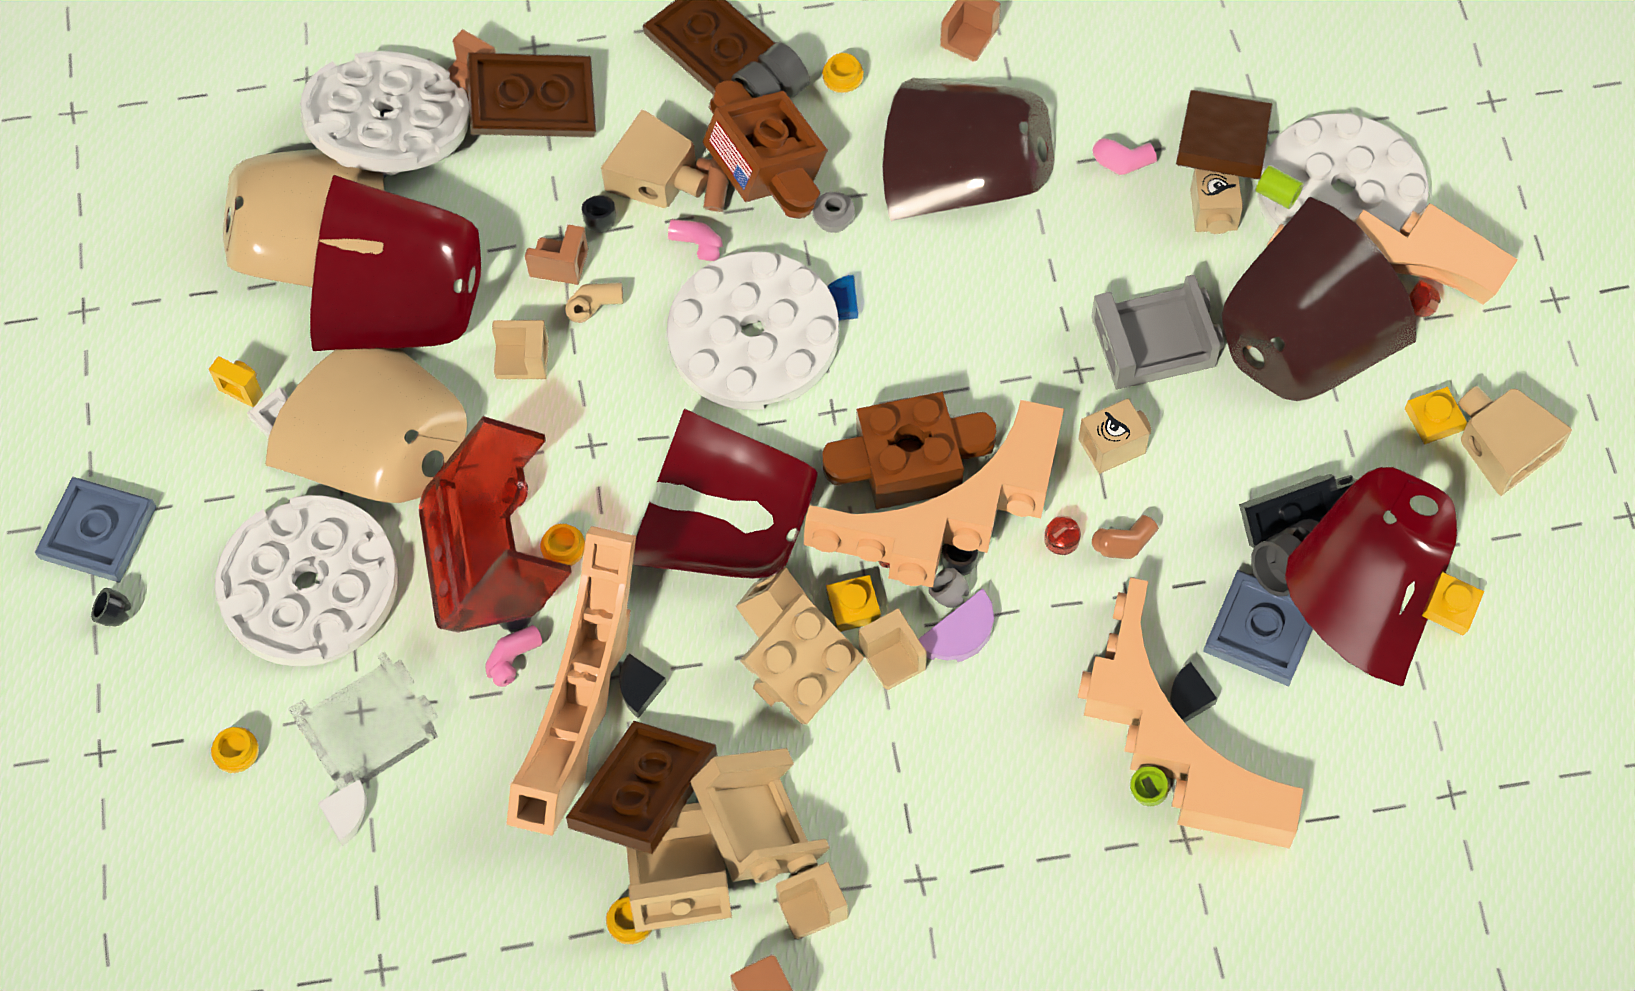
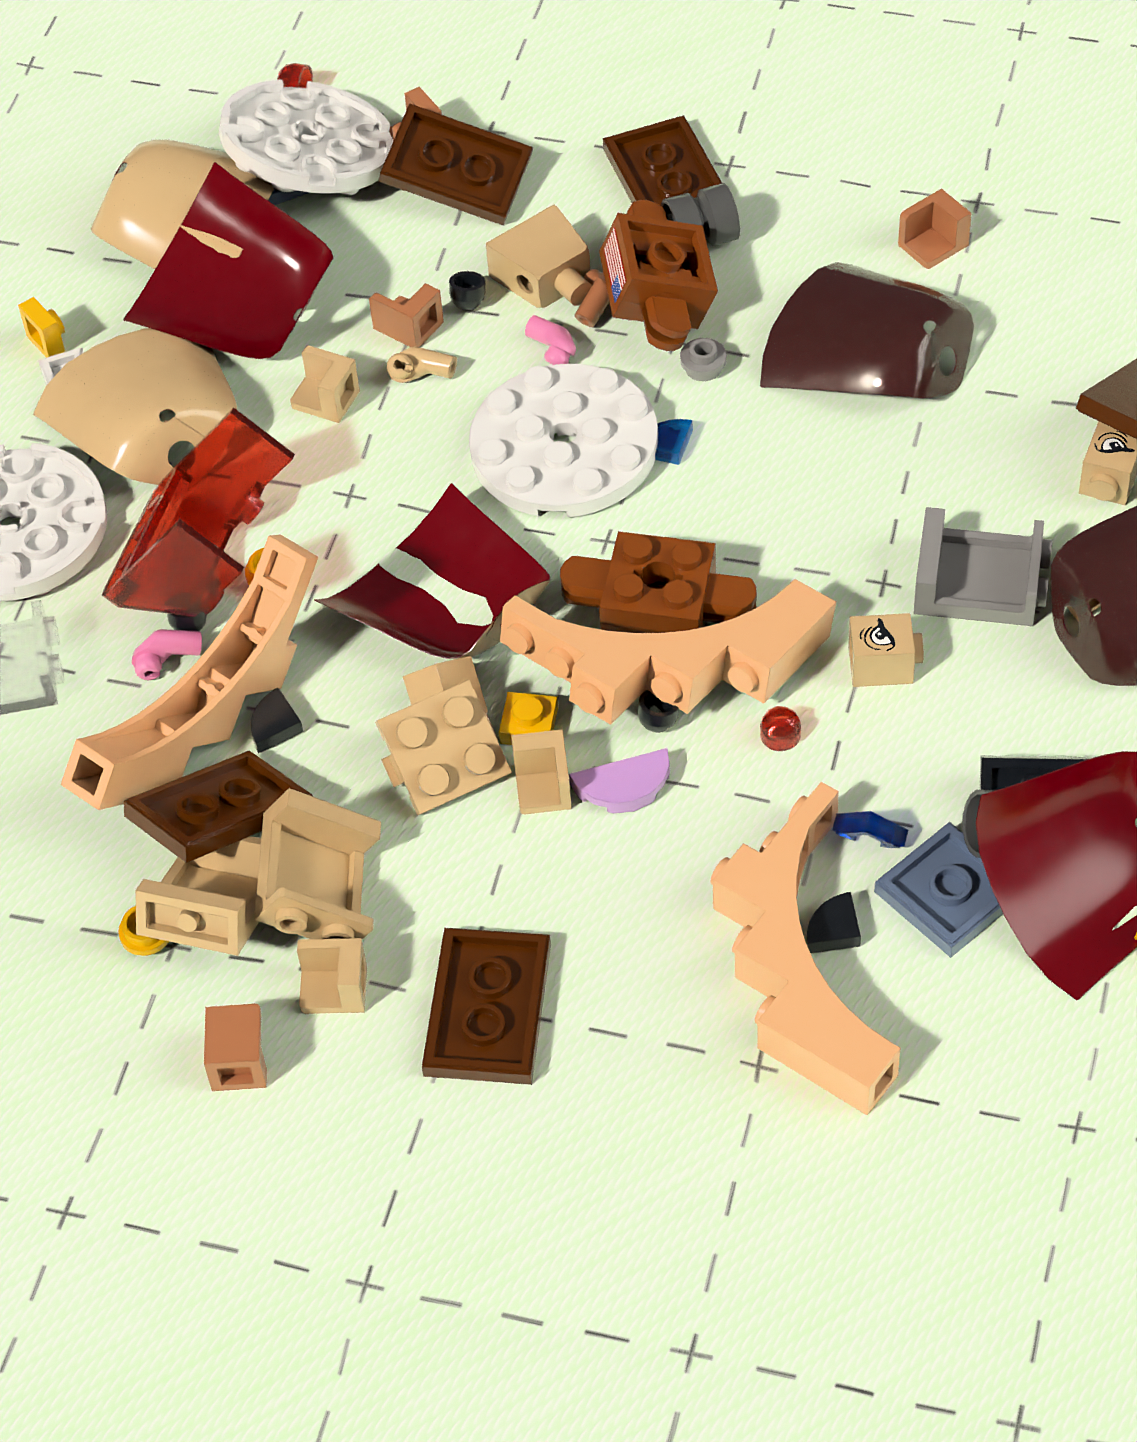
camera: 25 degrees right, 10 degrees down
yellow plate [823,53,863,93] -> none
light grey hinge [929,568,969,608] -> none
nougat arm [1092,515,1159,559] -> none
bright pink arm [1093,138,1157,175] -> none
lime hinge [1130,766,1169,806] -> none
none -> clear red hinge [277,63,313,88]
none -> reddish brown tile [422,927,551,1085]
none -> clear blue tile [832,811,909,848]

